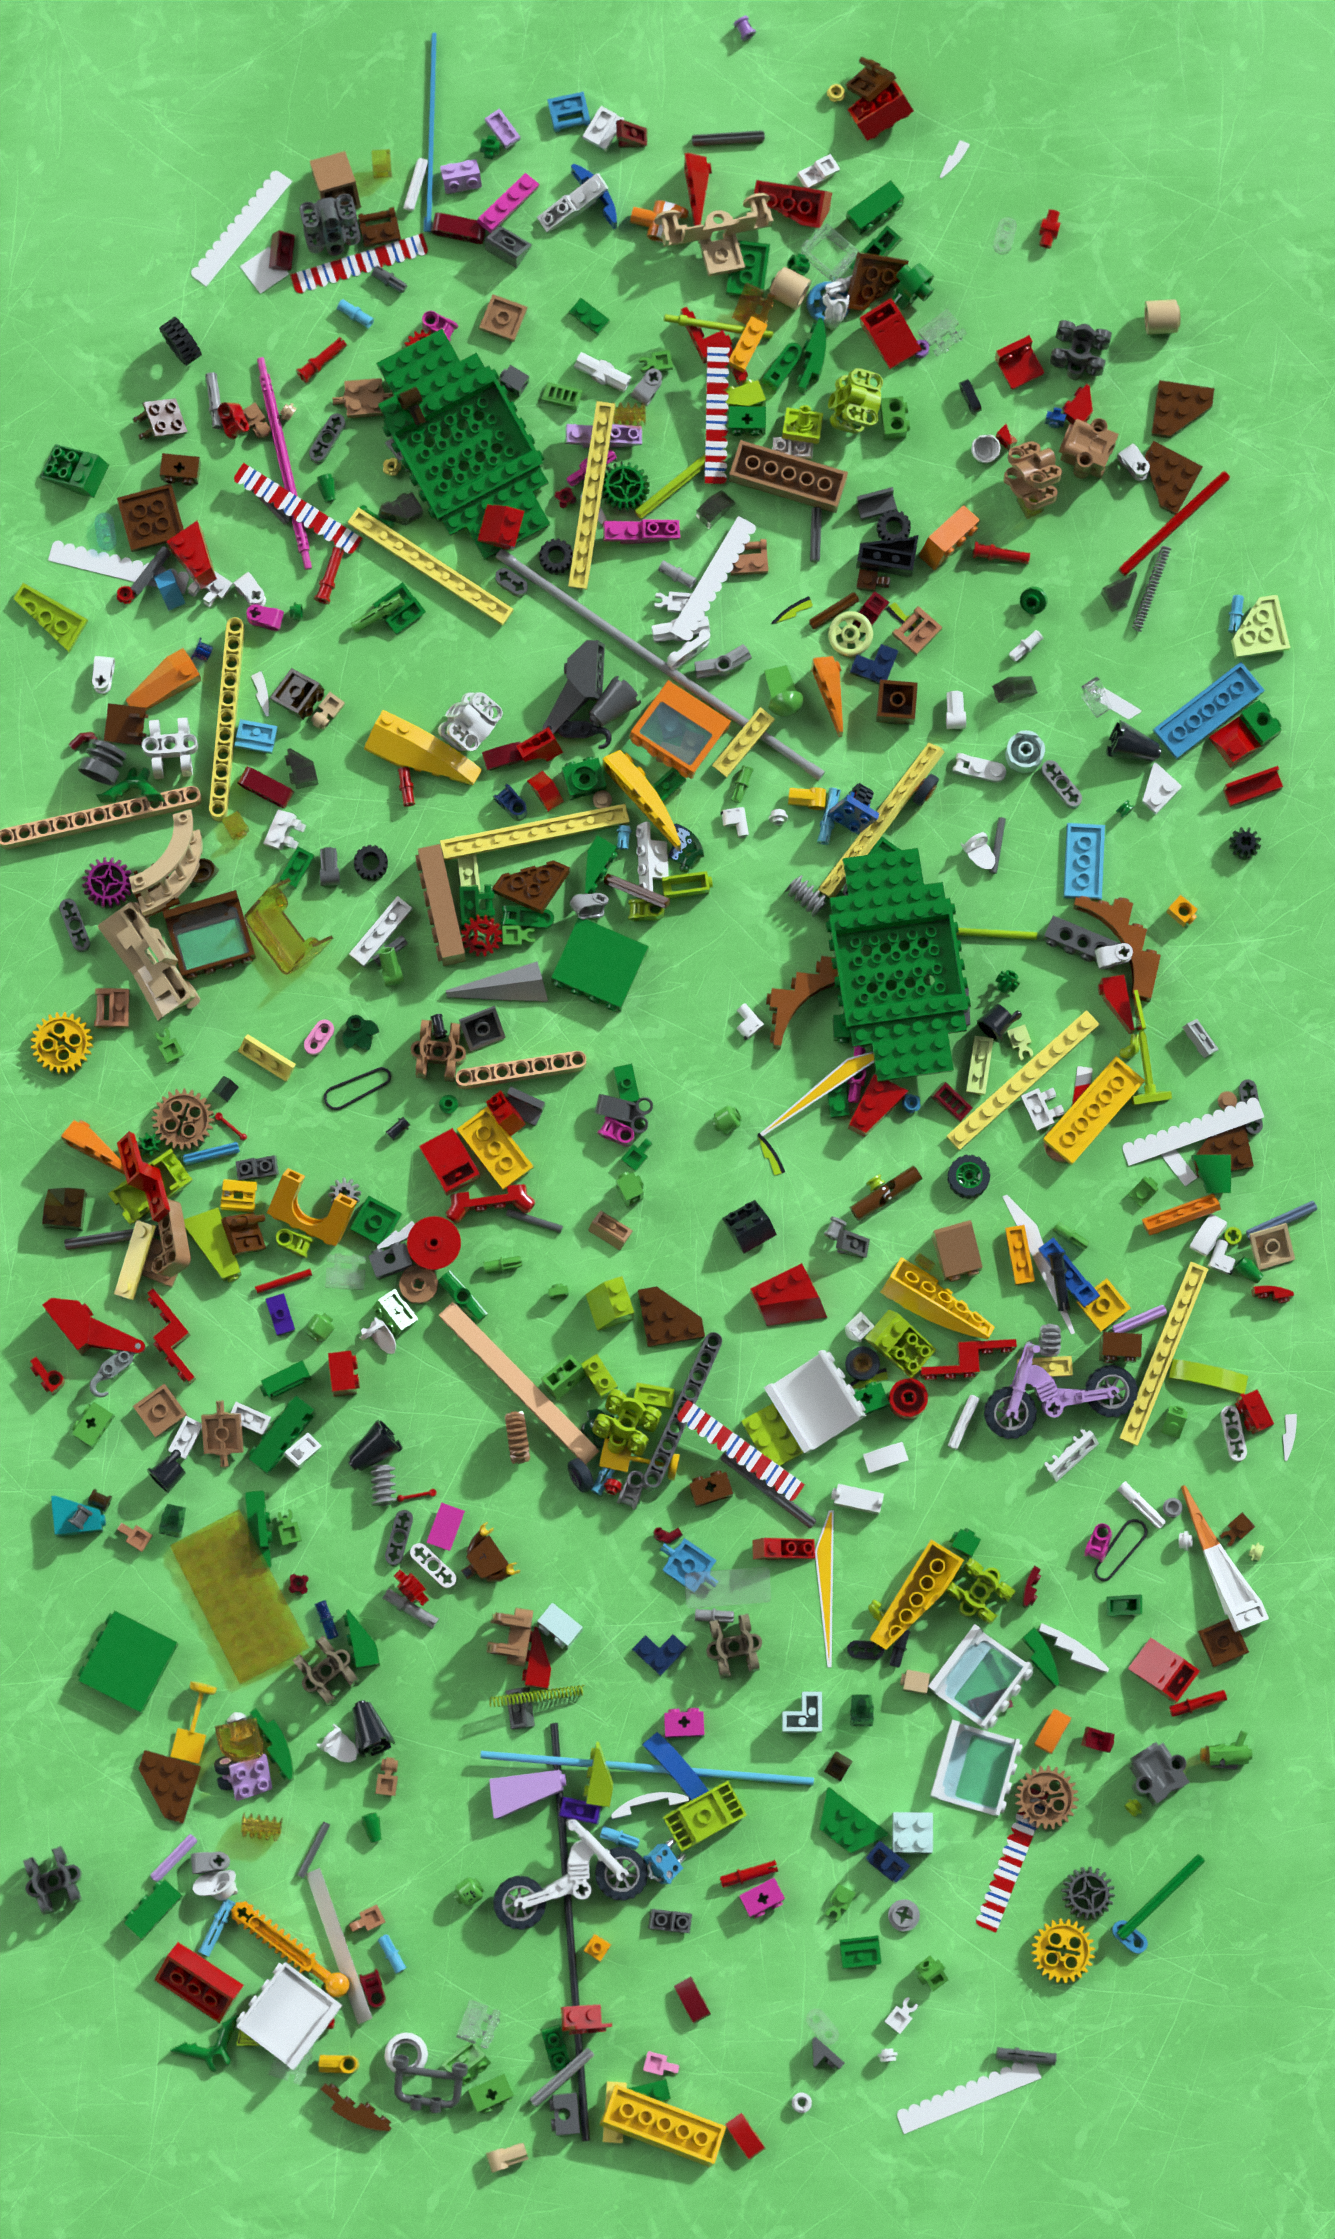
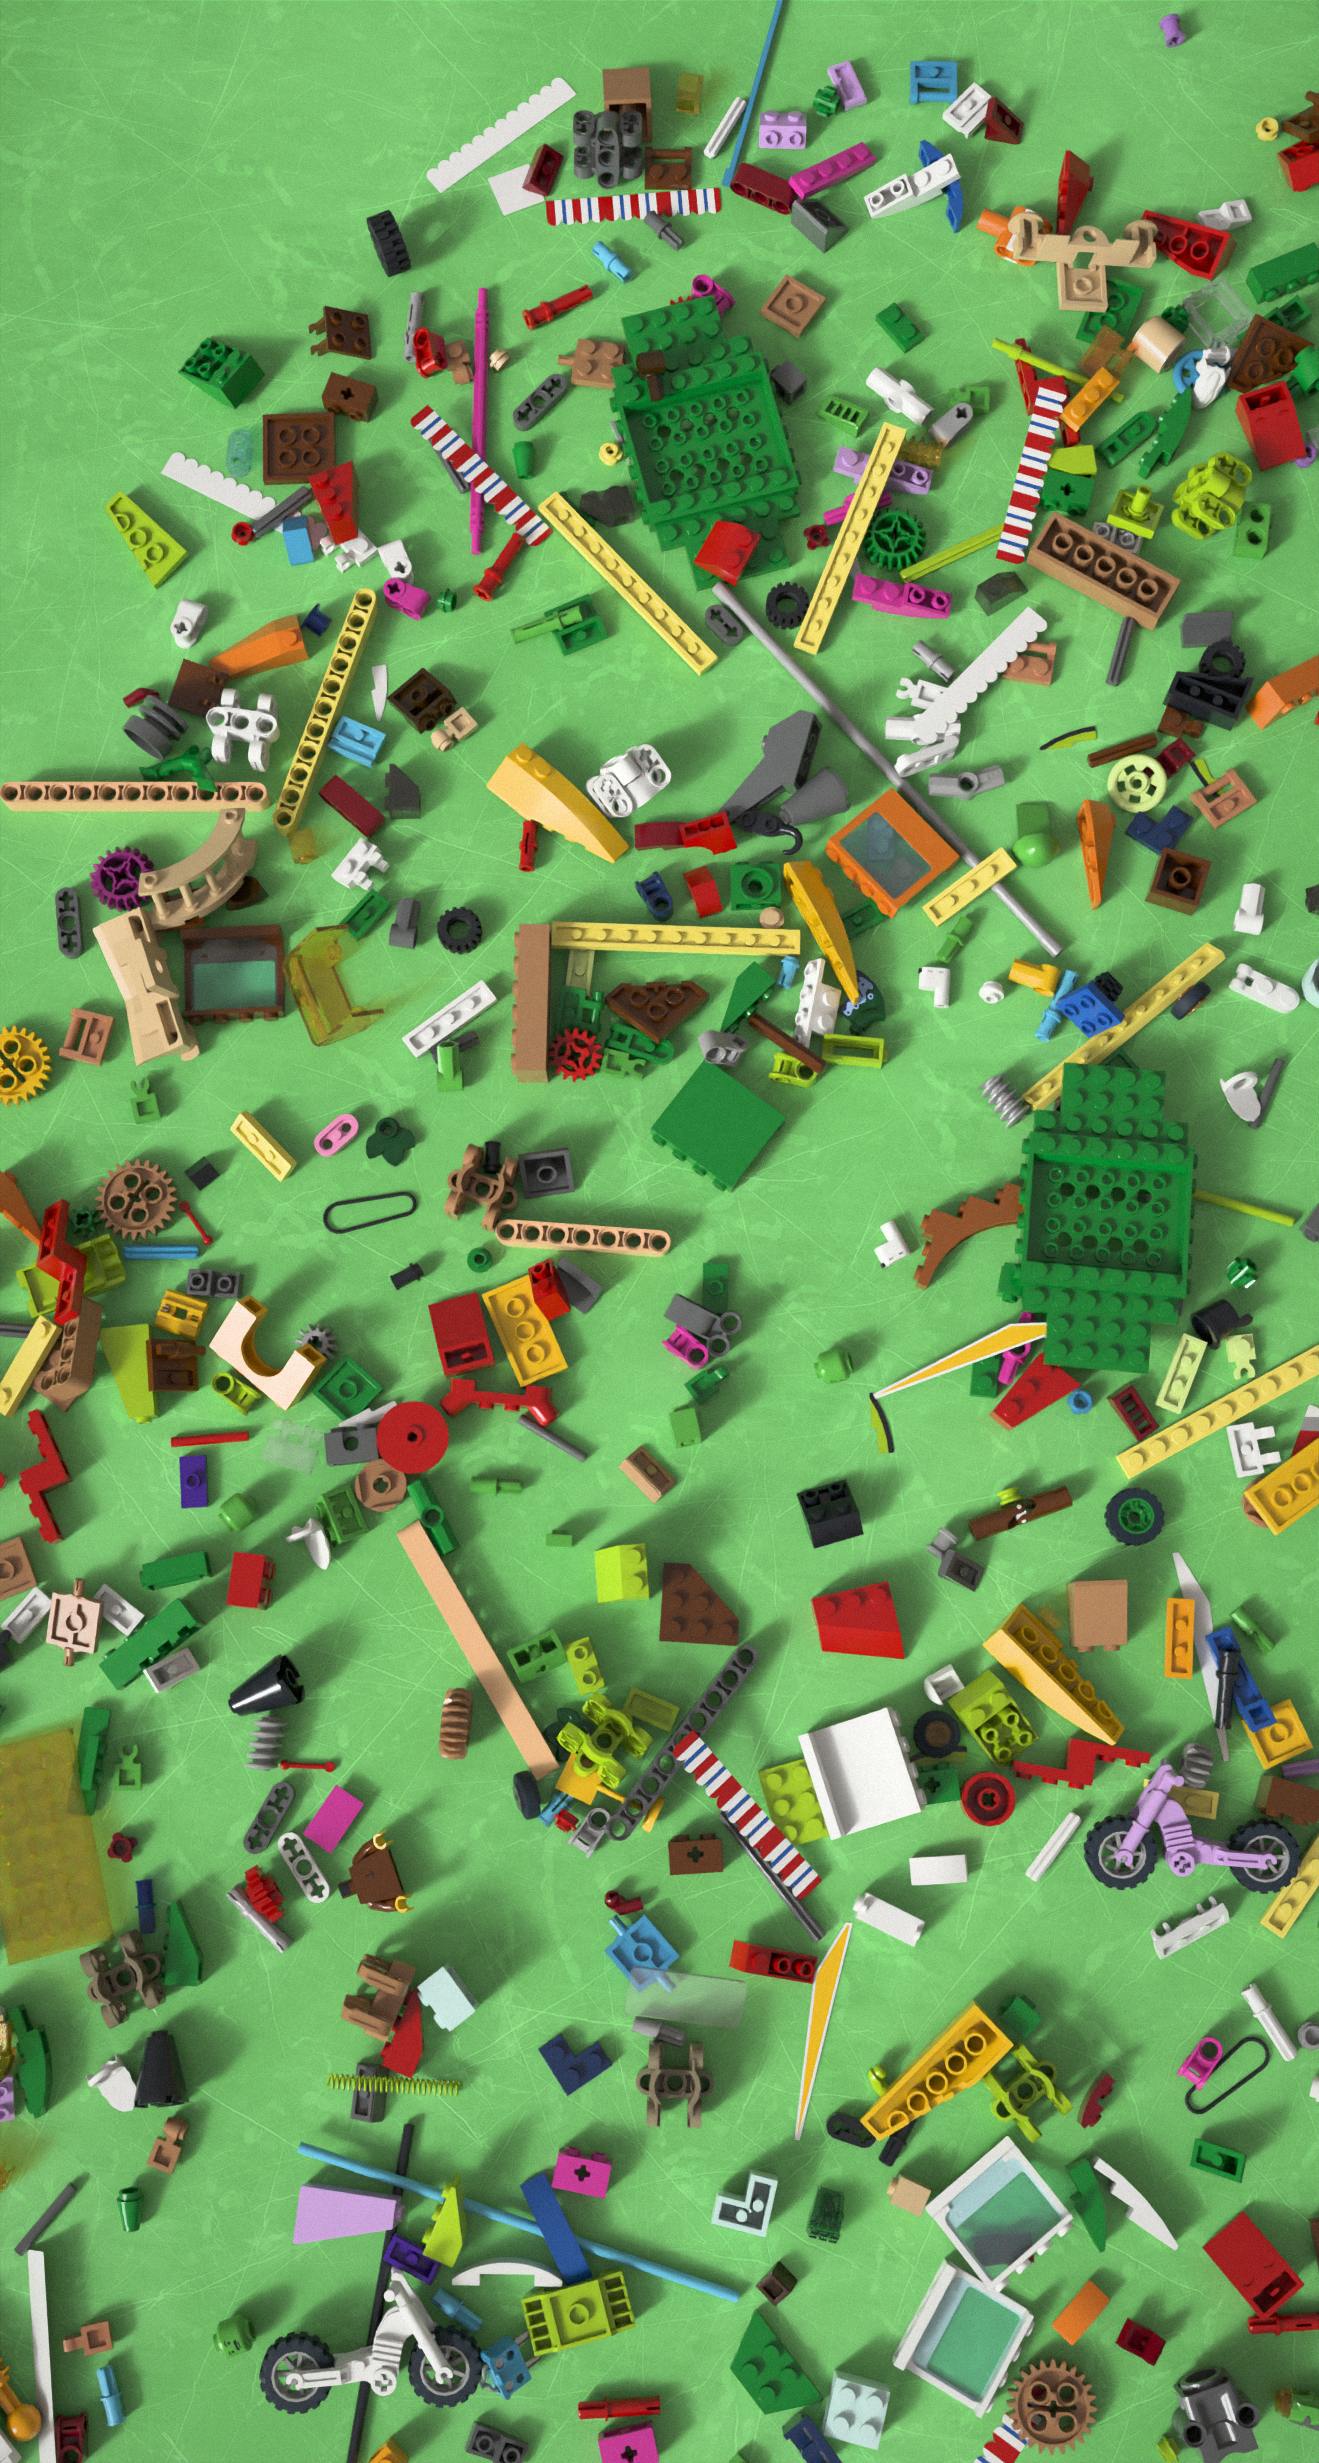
camera: 20 degrees right, 0 degrees up
light grey wedge [446,962,548,1002] -> none
dark grey axle [692,130,765,146] -> none

